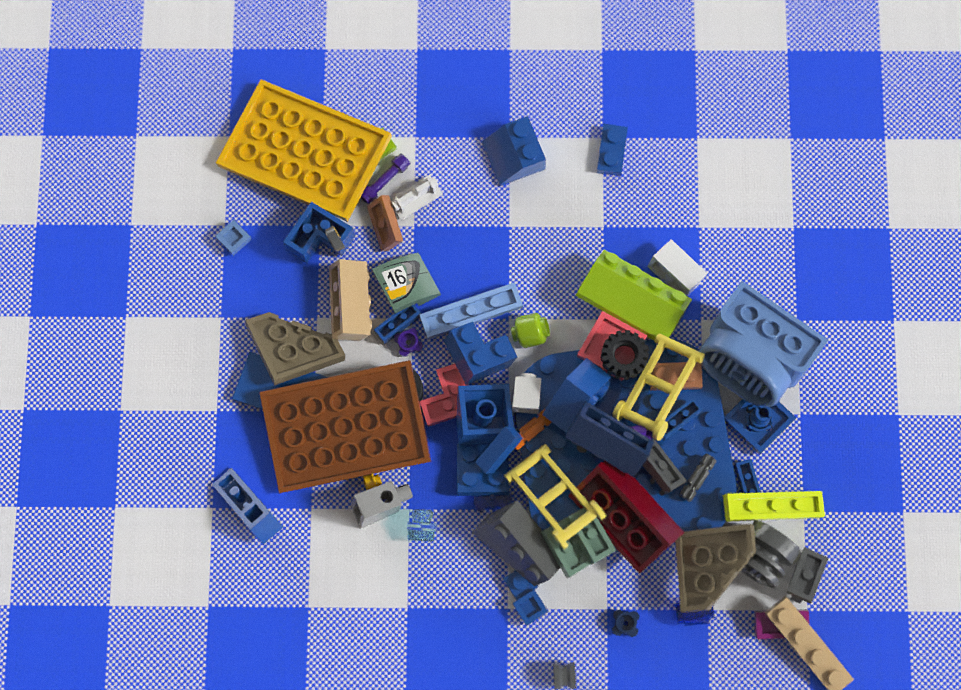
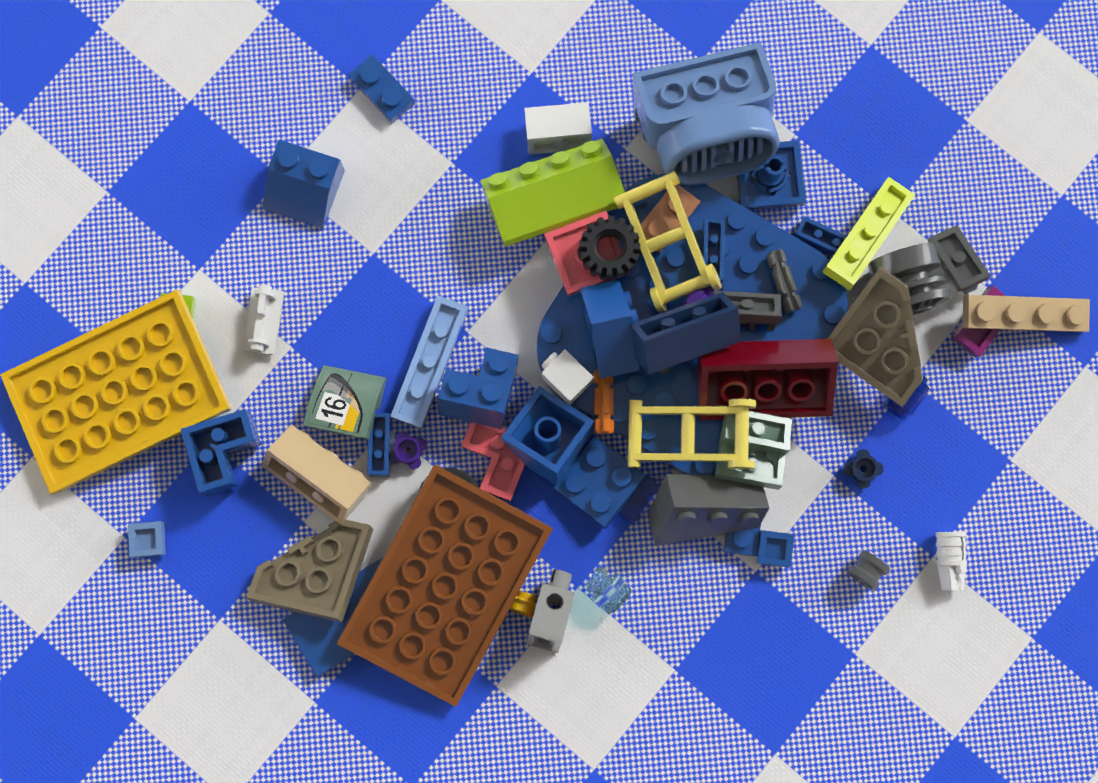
camera: 55 degrees left, 5 degrees up
blue slope [212,468,283,544] -> none
dark grey tile [325,226,346,252] -> none
dark purple bar [360,153,411,205] -> none
nougat plate [367,195,403,251] -> none
blue piece [476,426,523,474] -> none
lime head [511,313,550,348] -> none

